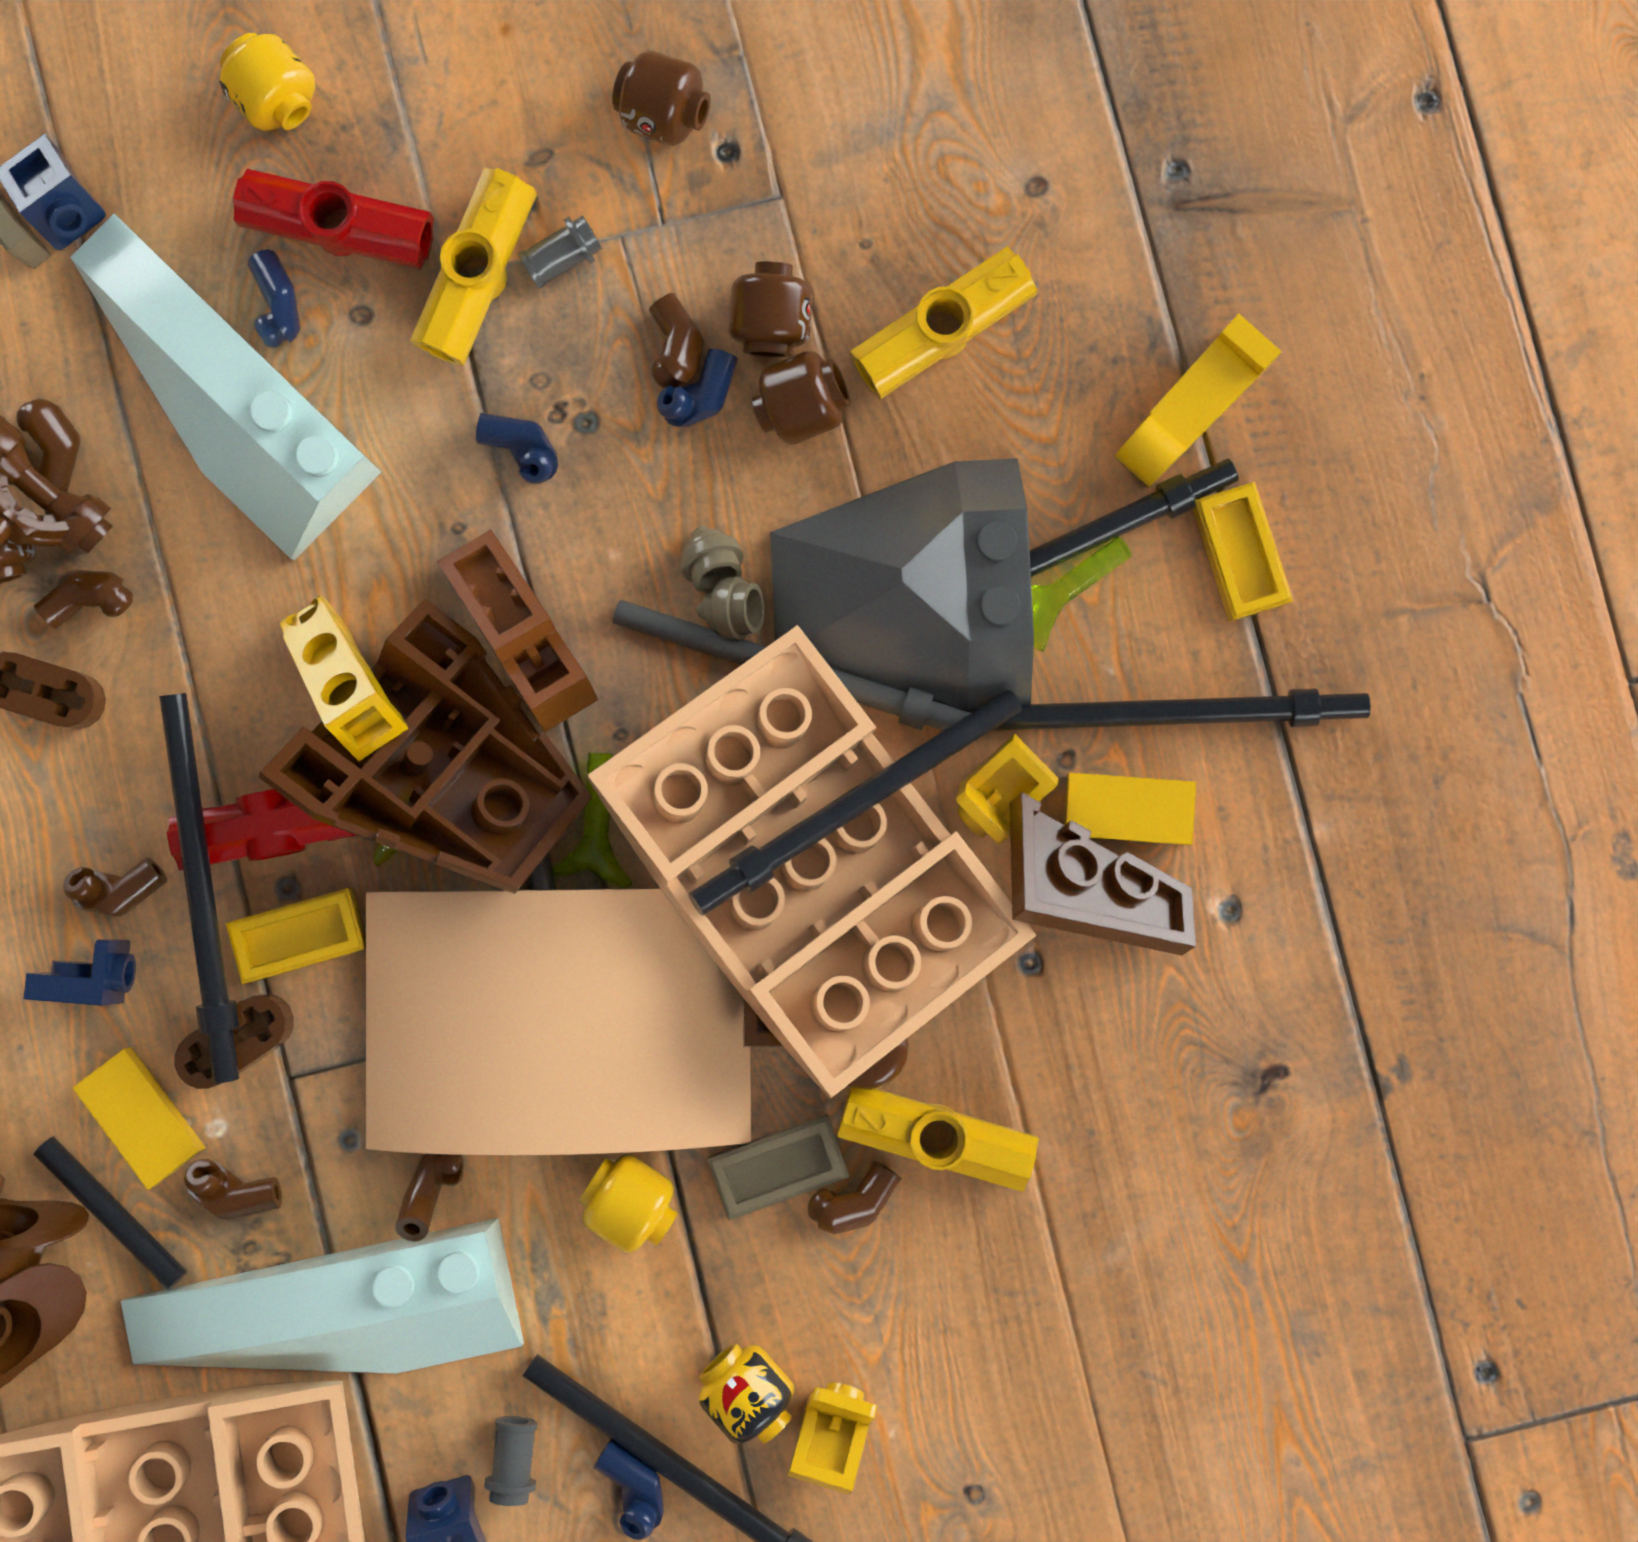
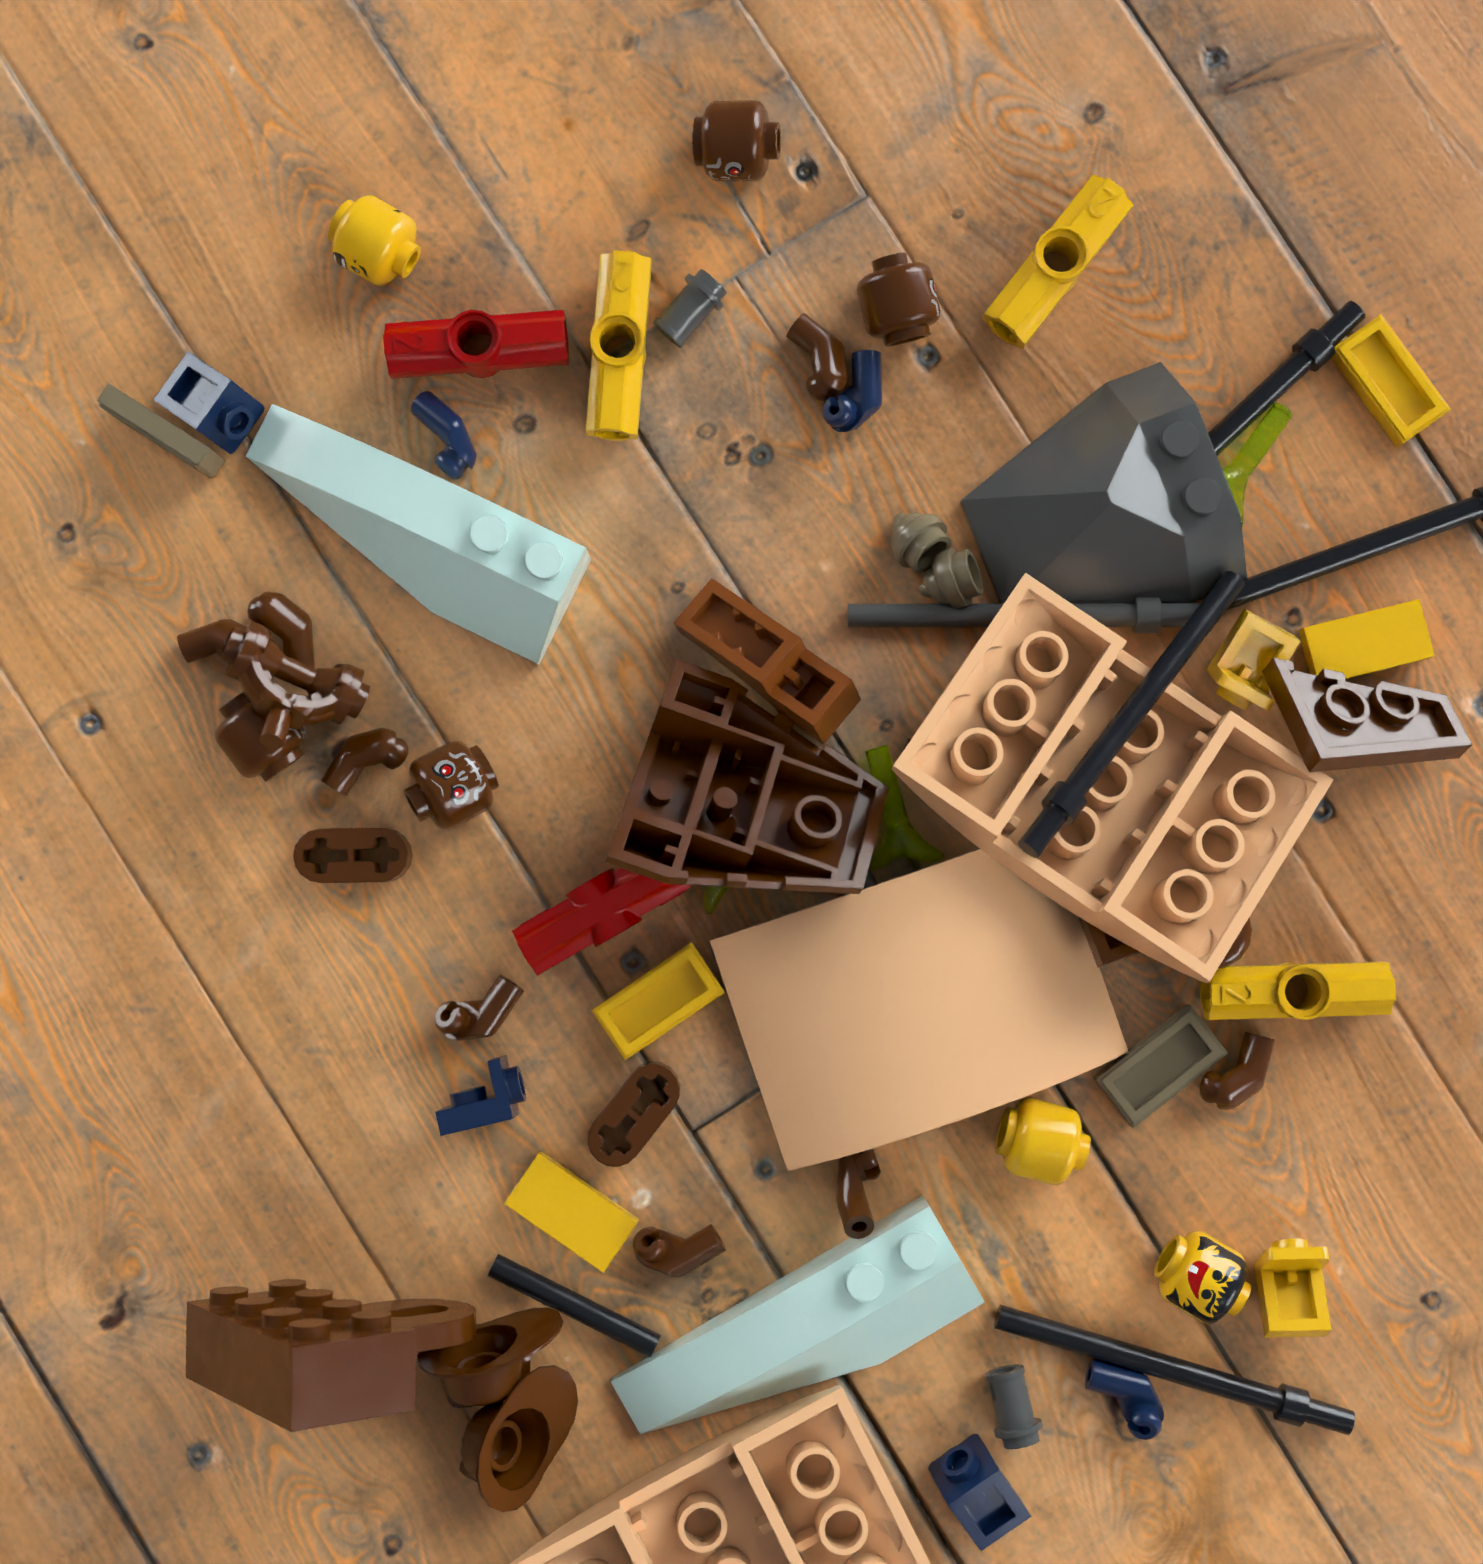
camera: 20 degrees left, 0 degrees up
black bar [159,693,240,1083] -> none
yellow leg [280,595,409,761] -> none
dark blue arm [476,413,558,484] -> none
reddish brown head [752,351,850,444] -> none
yellow leg [1114,313,1282,488] -> none
none -> reddish brown head [403,741,499,830]

